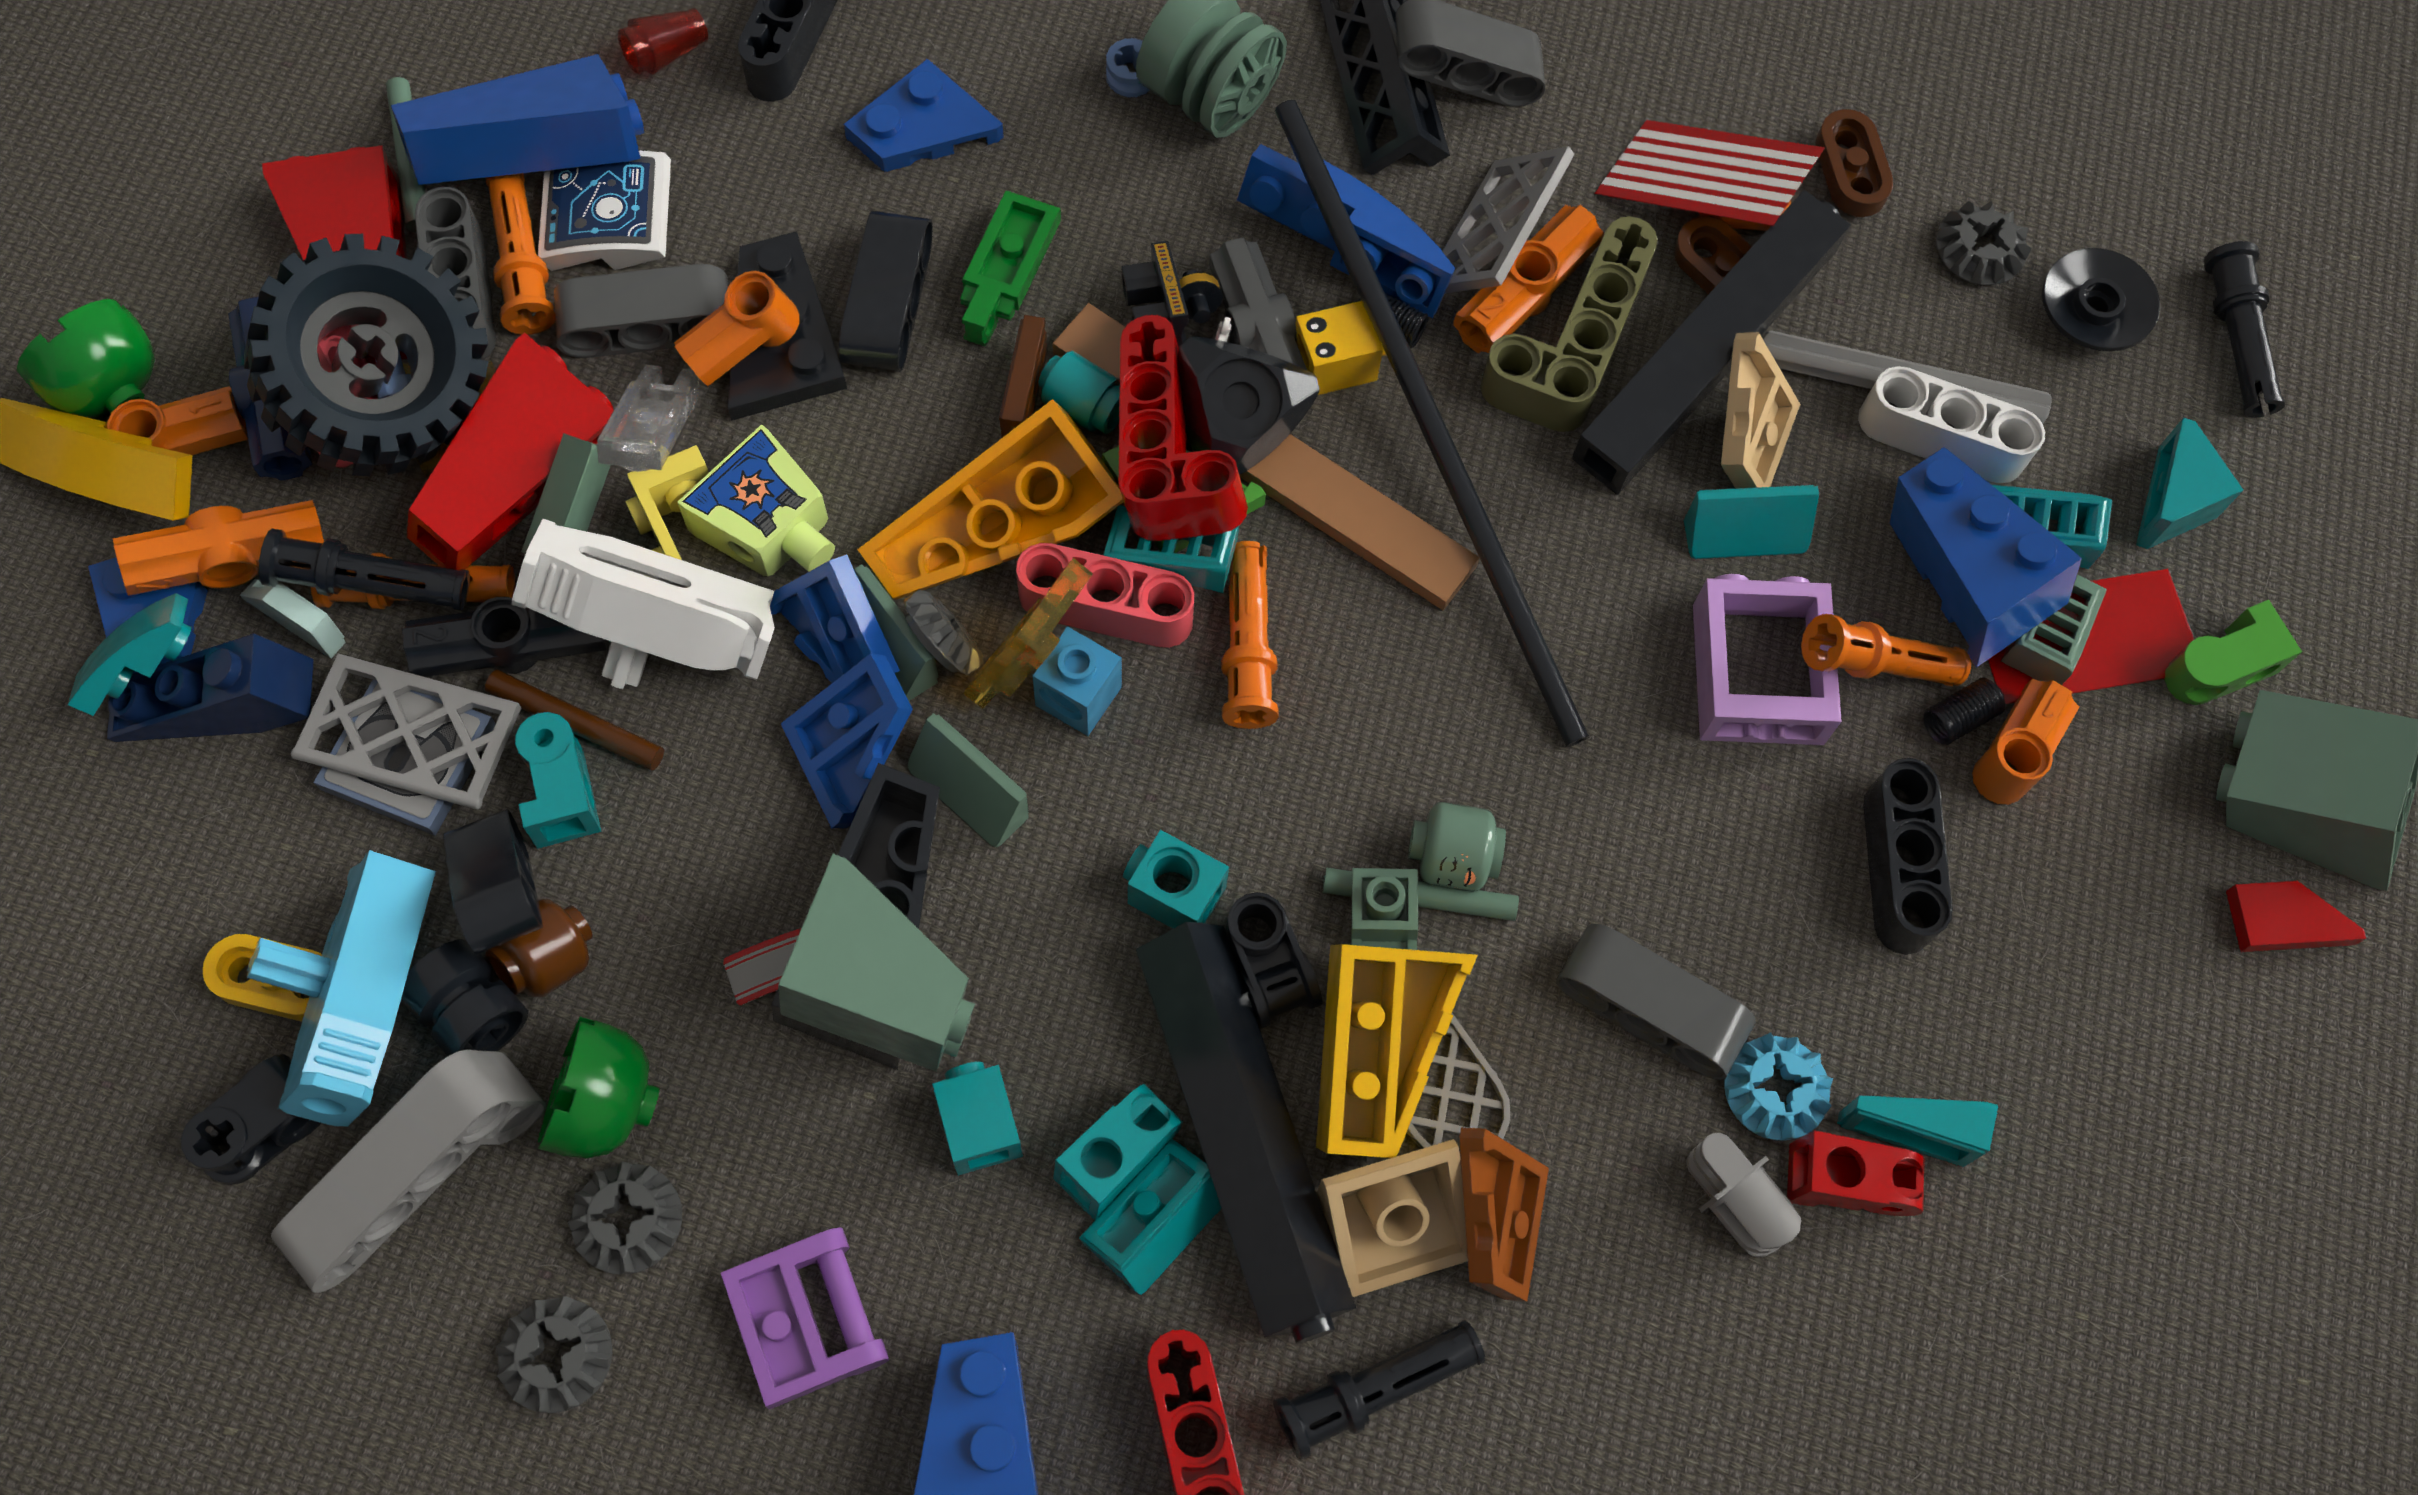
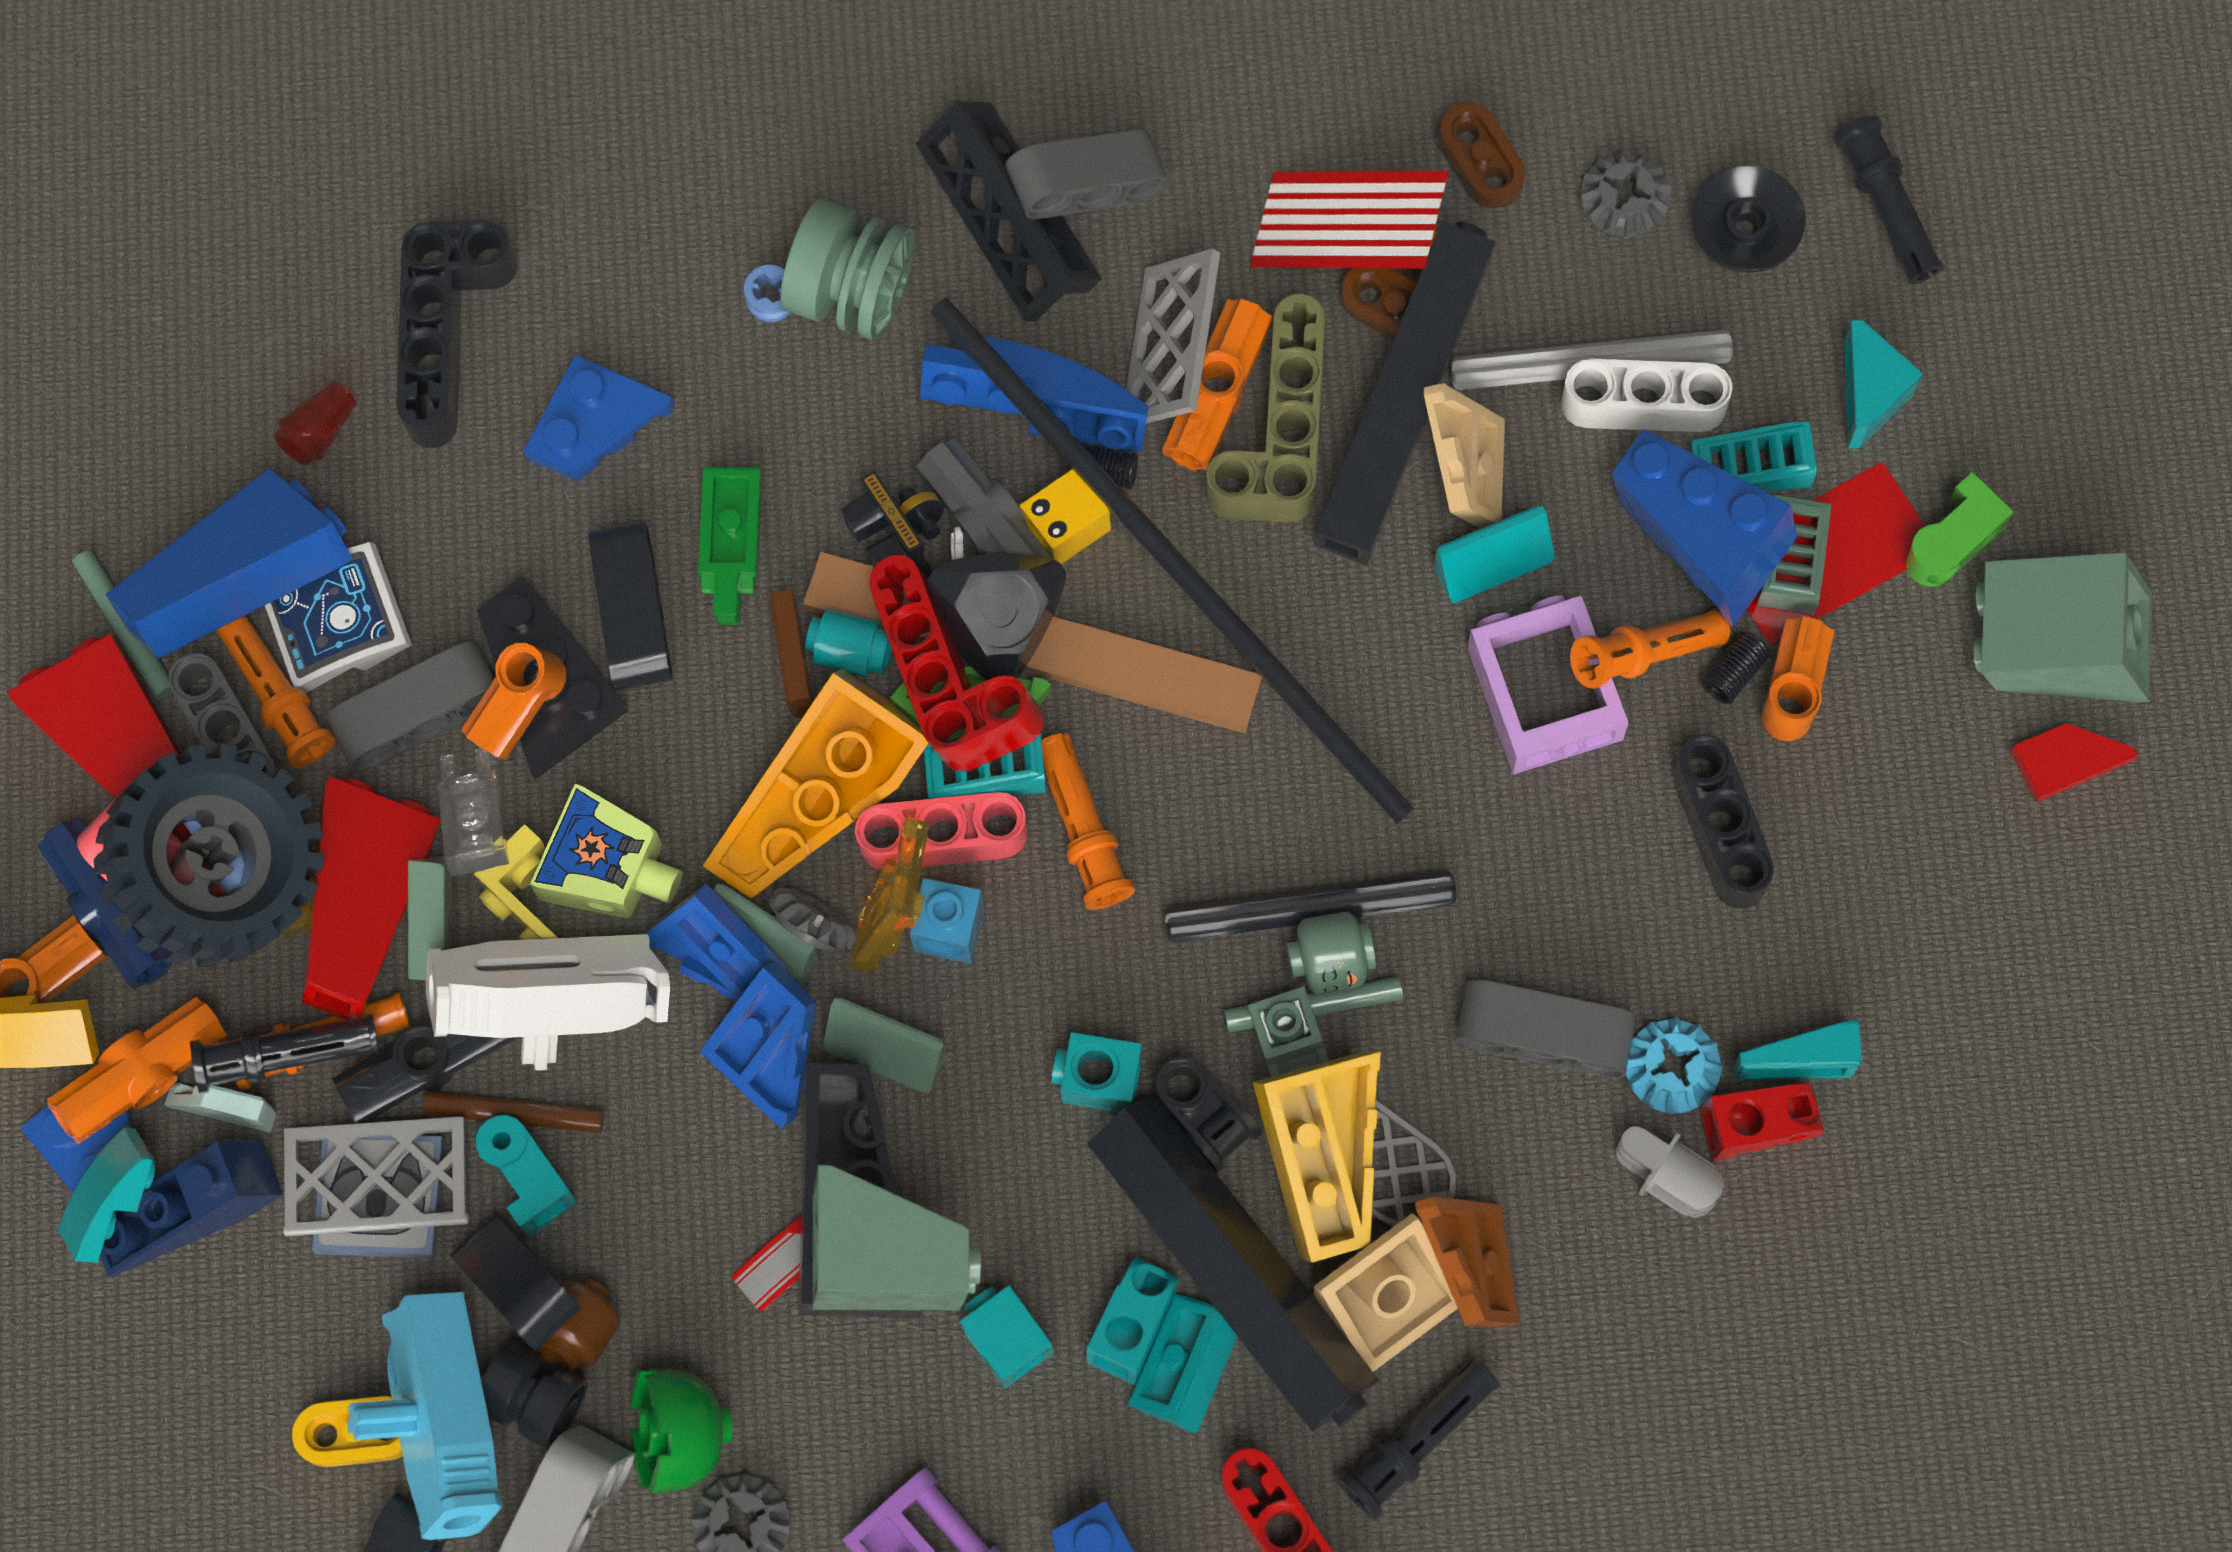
camera: 10 degrees left, 5 degrees up
none -> black axle [1164,871,1457,942]

